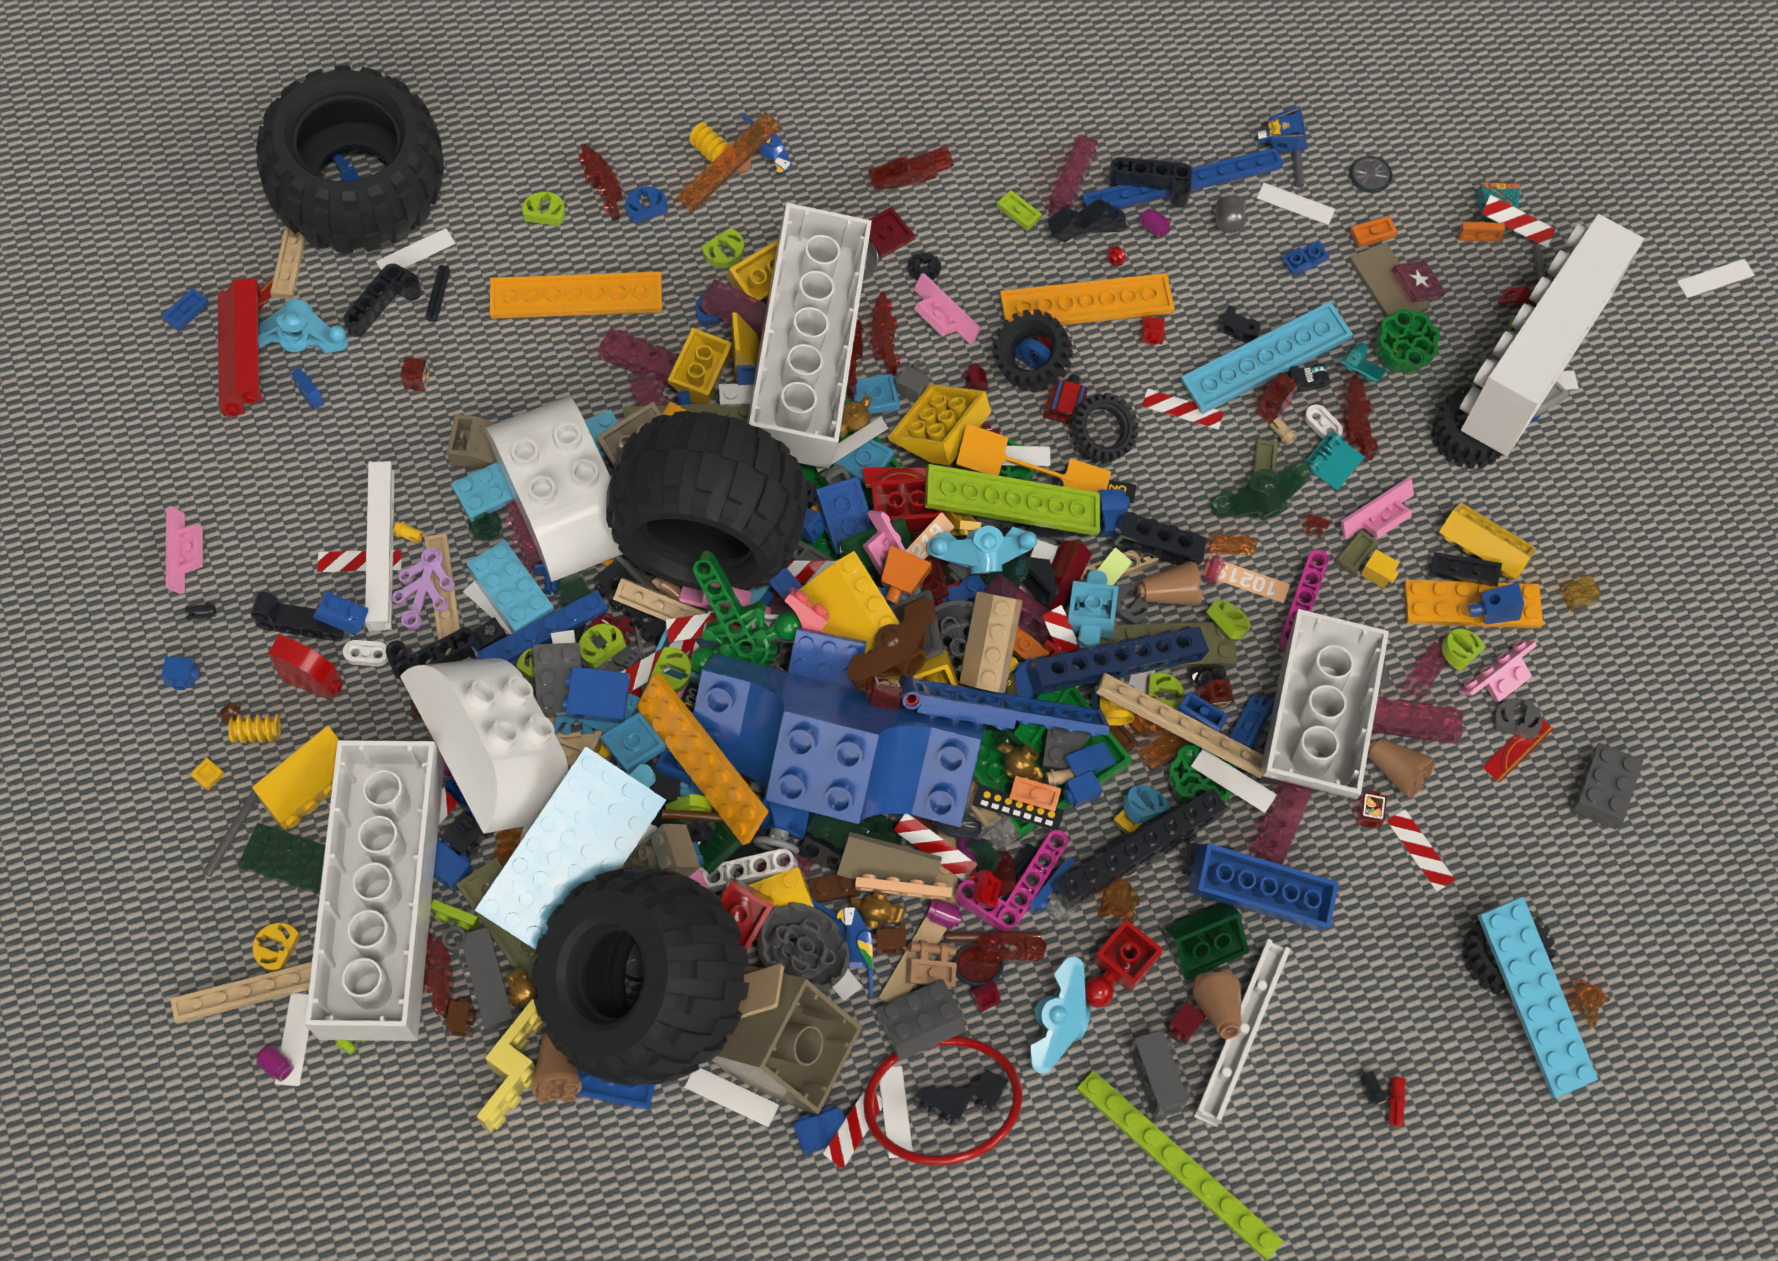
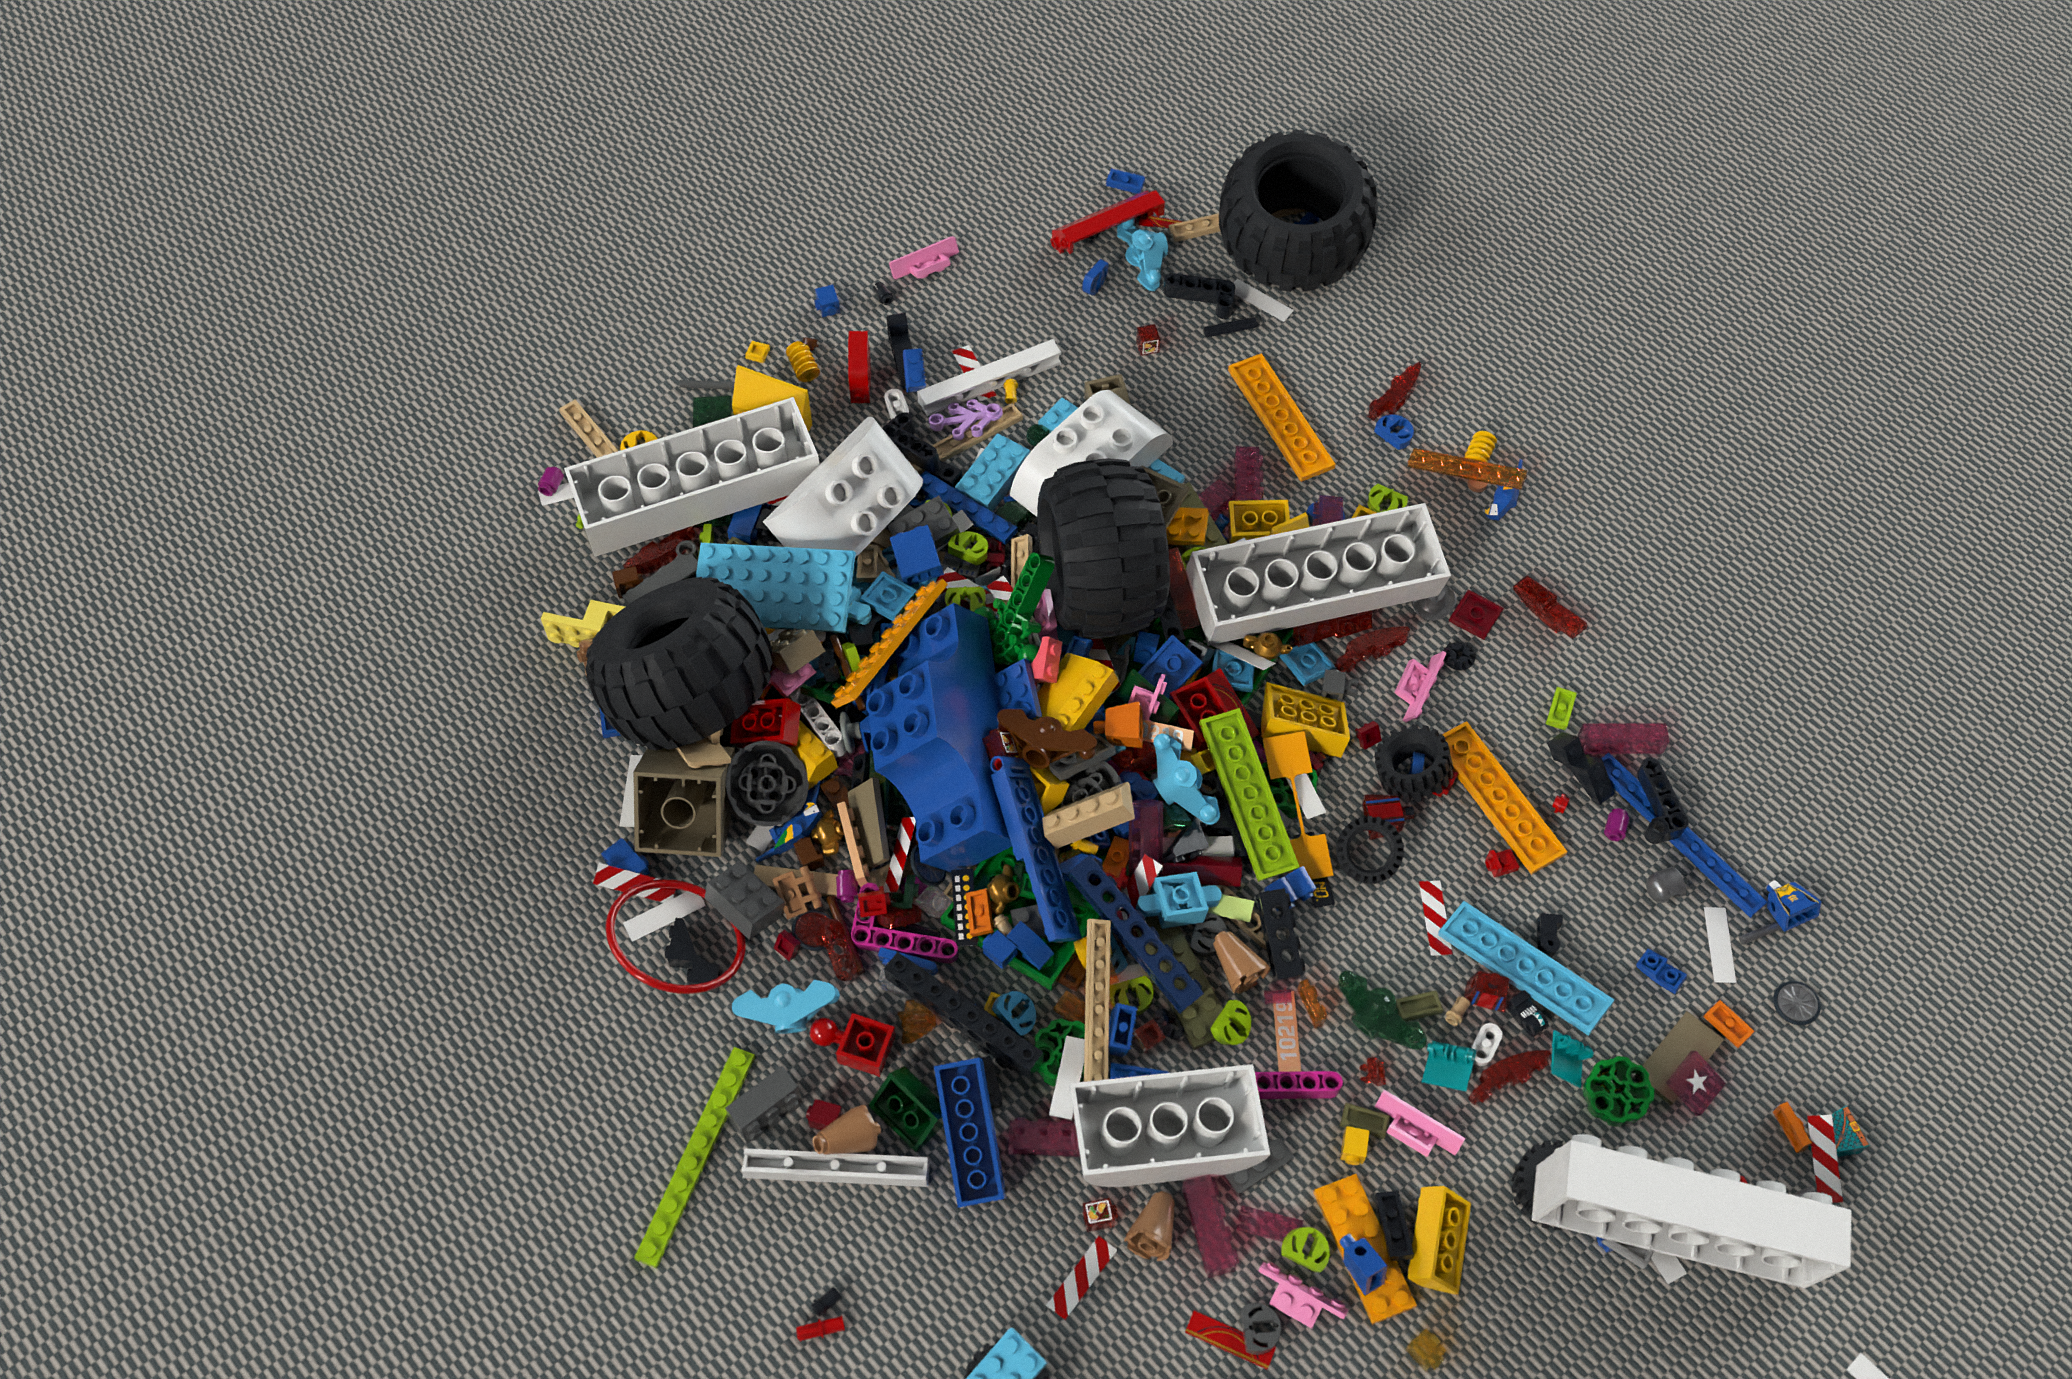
camera: 70 degrees right, 5 degrees down
lime piece [522,192,565,226] -> none

